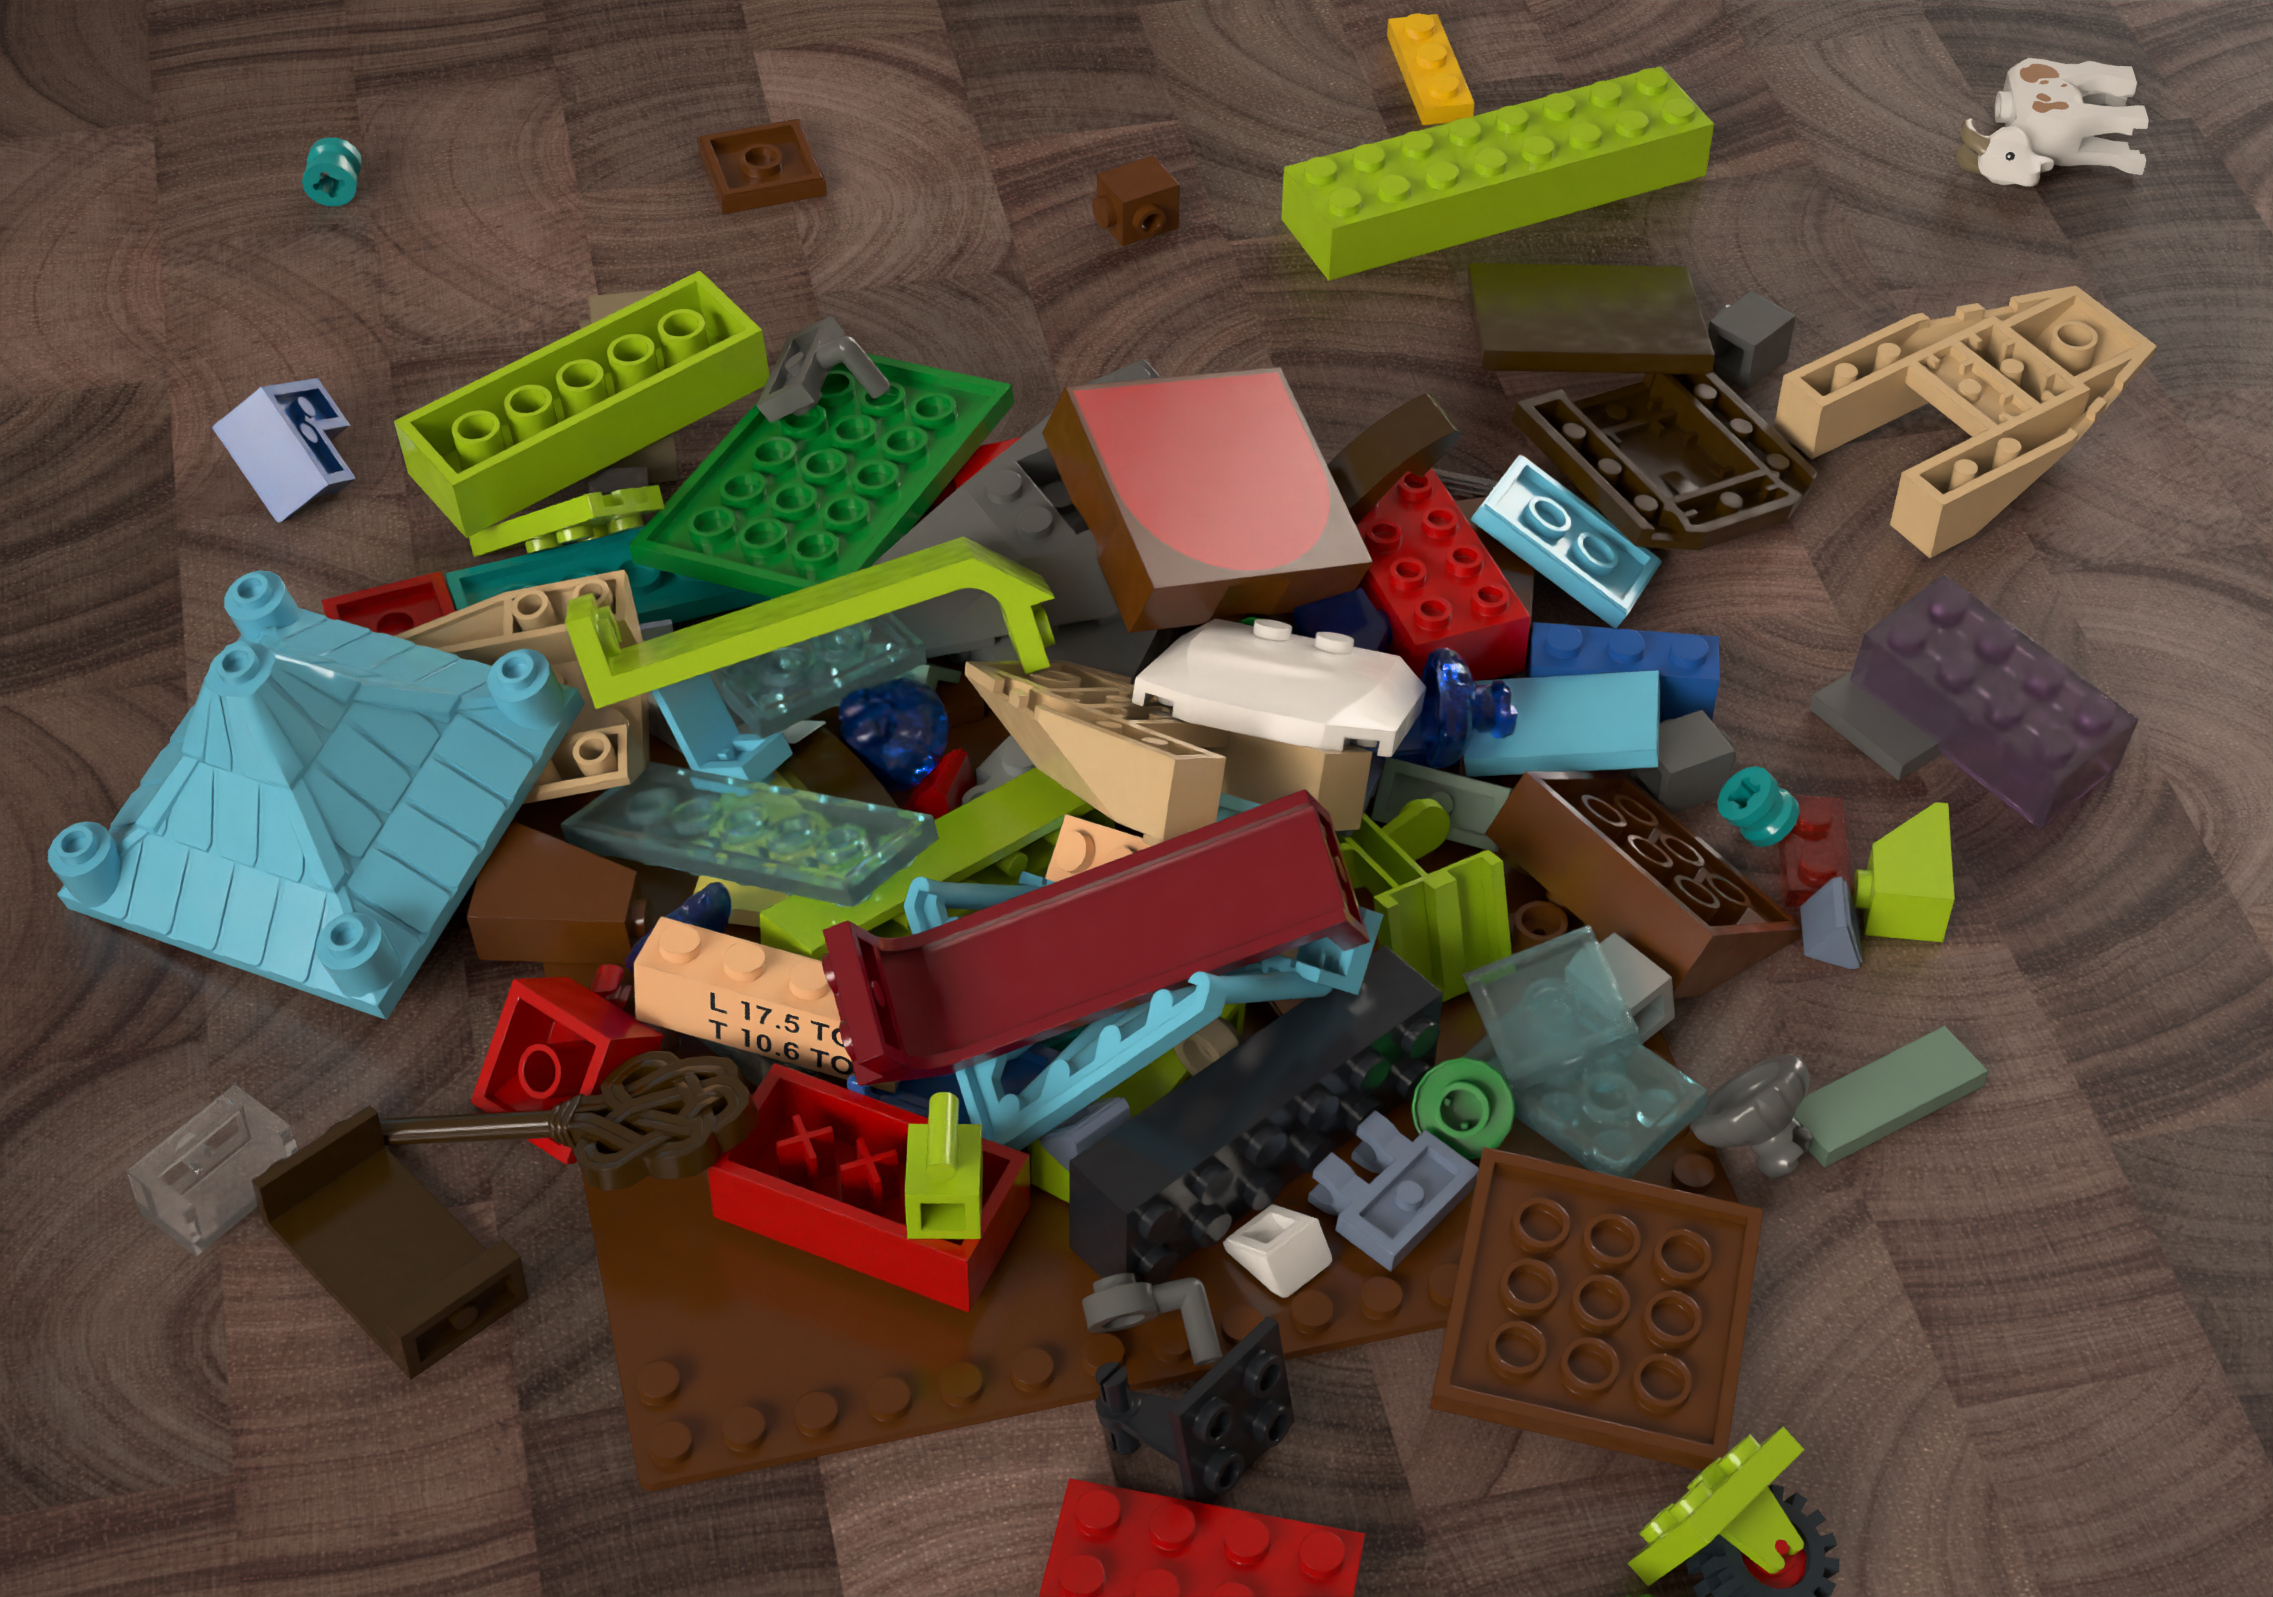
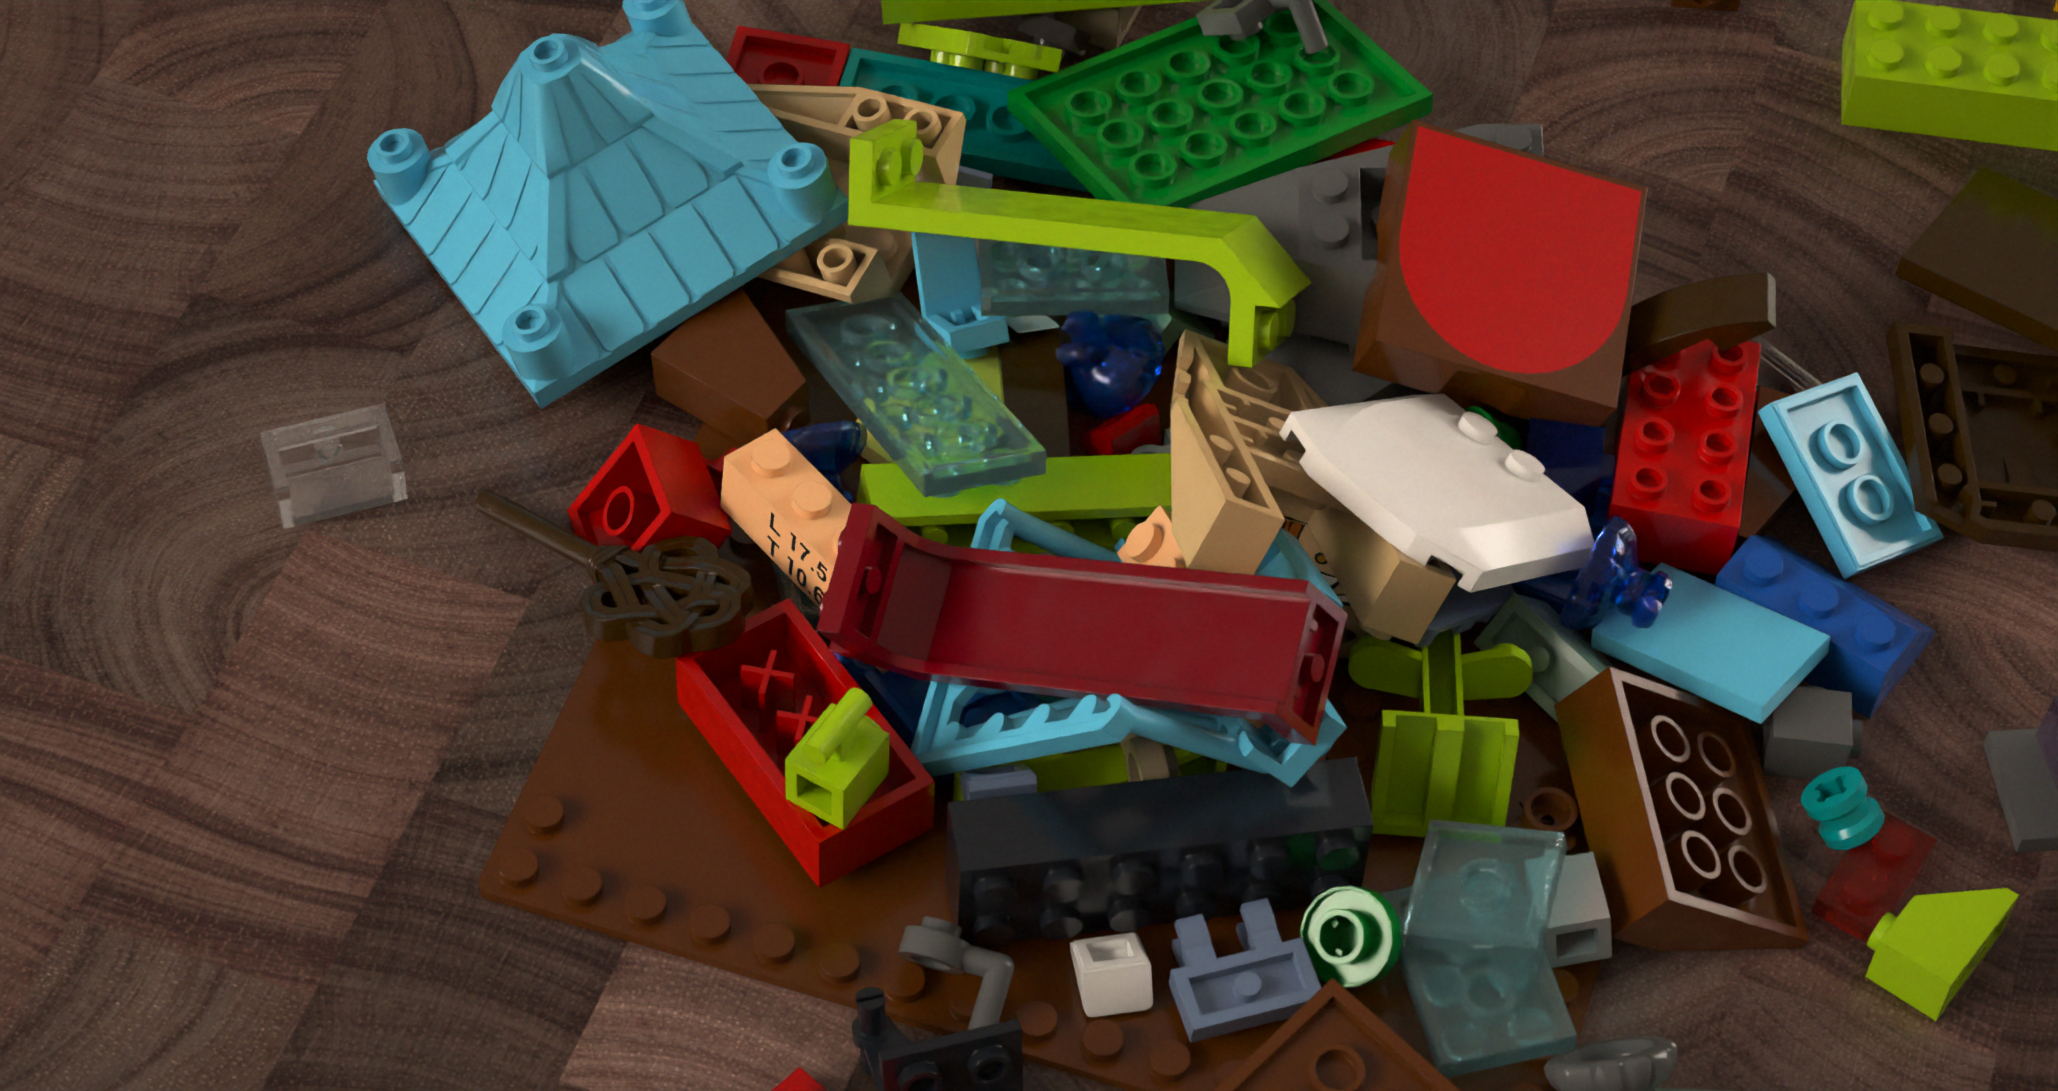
camera: 30 degrees right, 5 degrees up
dark brown panel [251,1105,529,1380] -> none
sand blue slope [1800,877,1863,969] -> none

